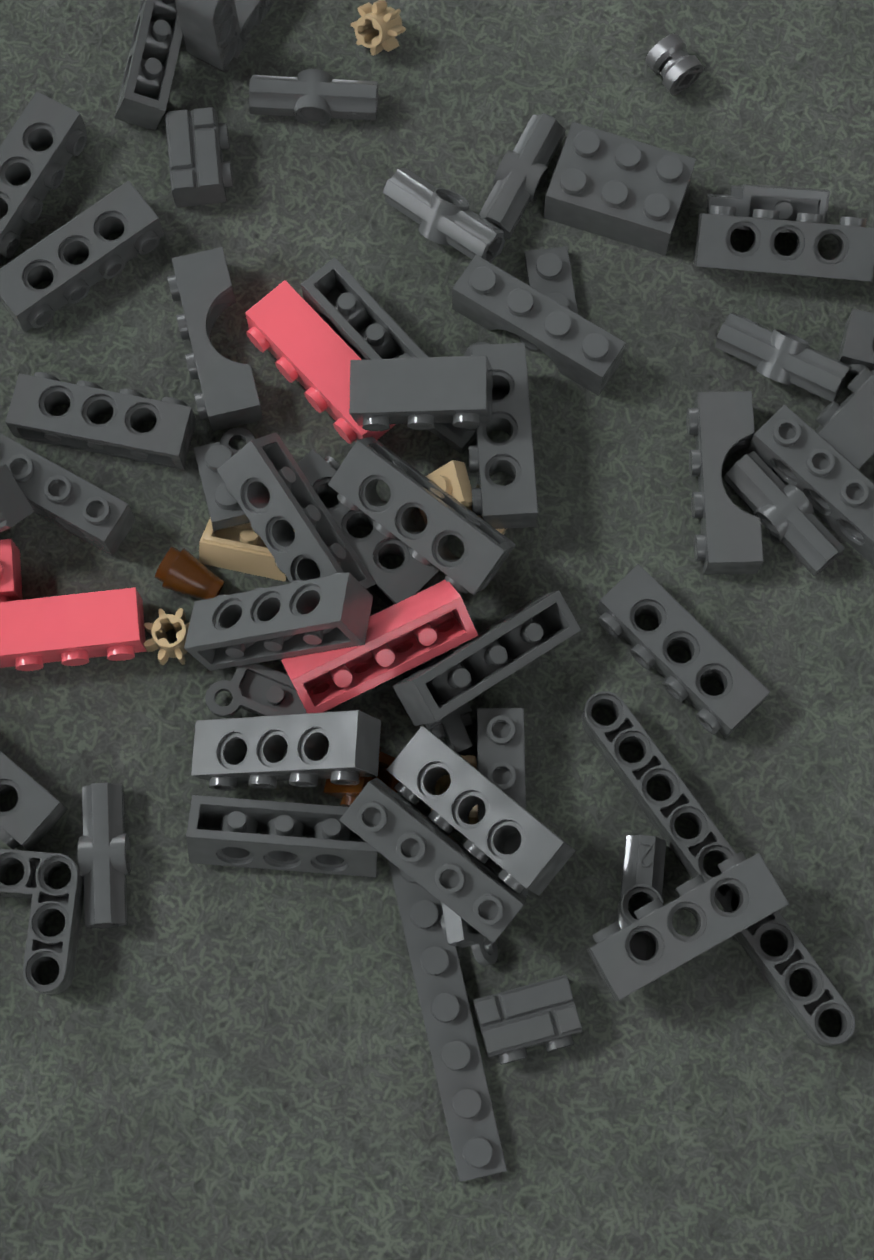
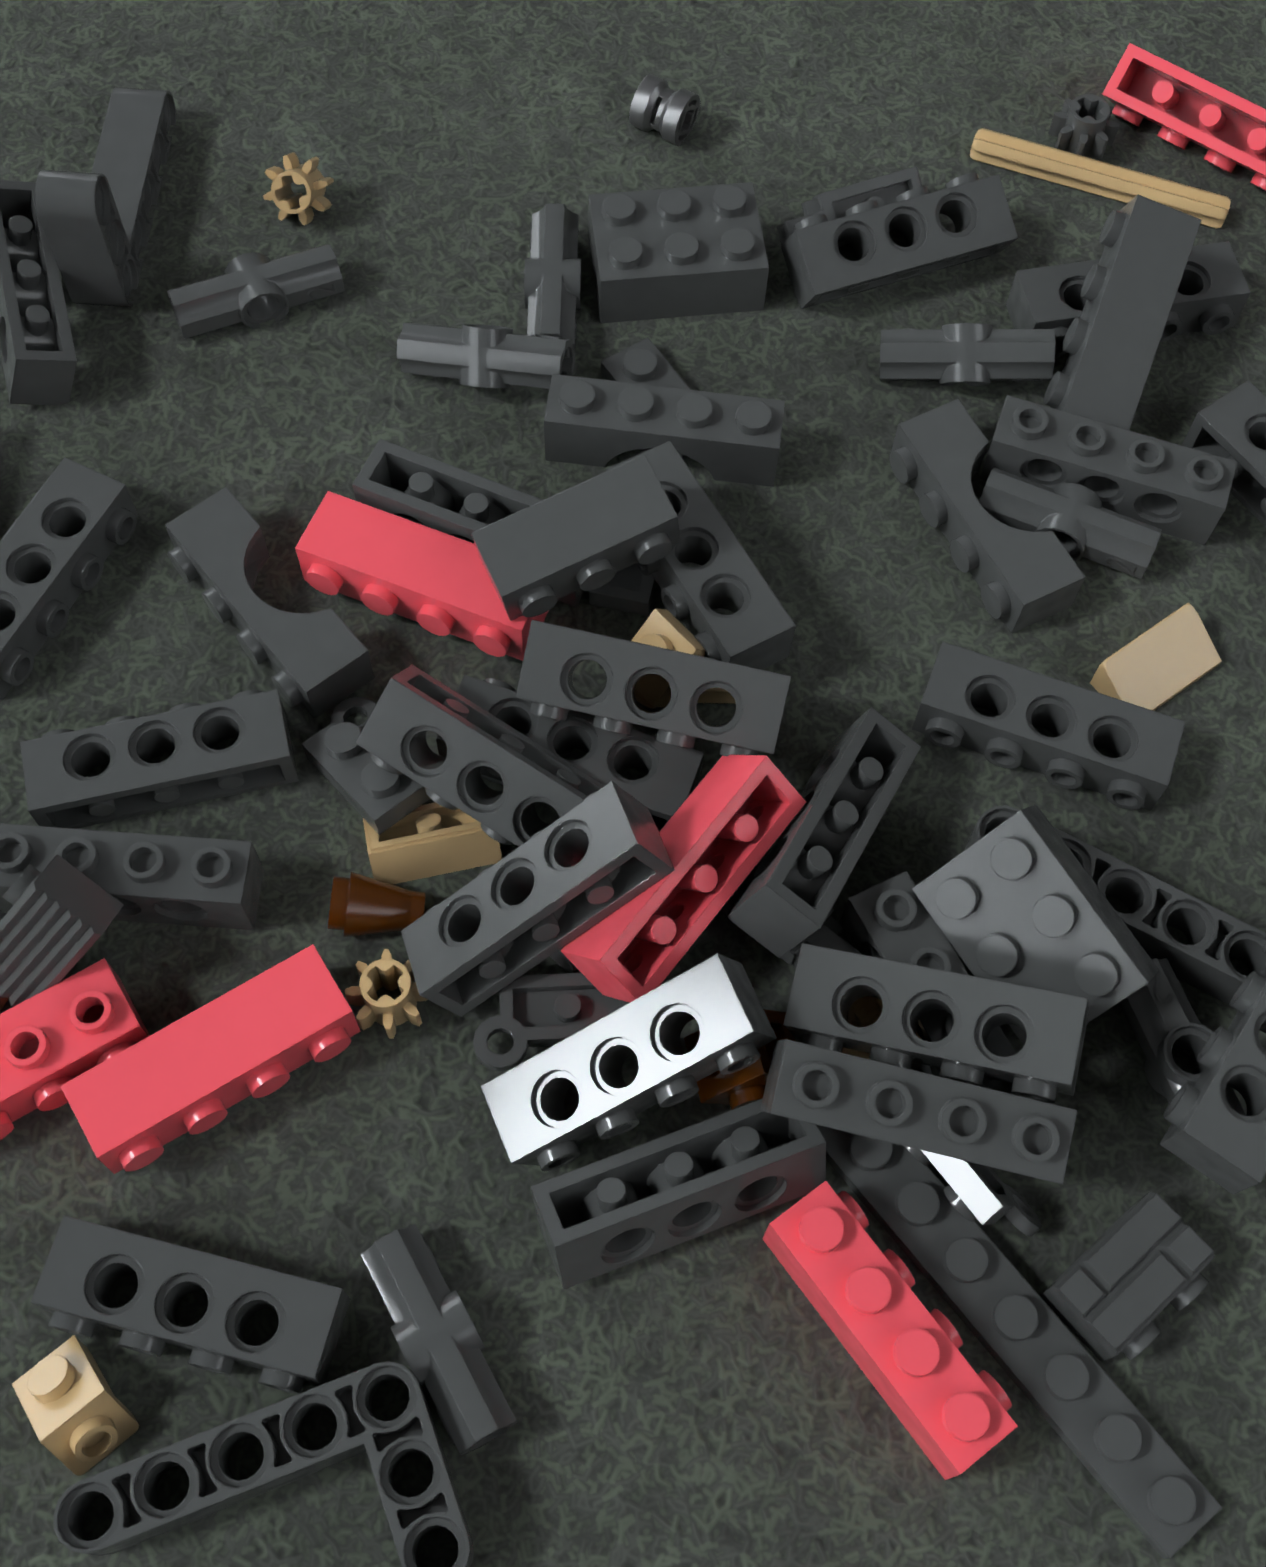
camera: 30 degrees left, 10 degrees down
dark grey brick [165,107,233,207] -> none
none -> coral brick [762,1180,1018,1480]
none -> dark grey brick [912,805,1159,1045]
none -> tan slope [1090,602,1222,711]

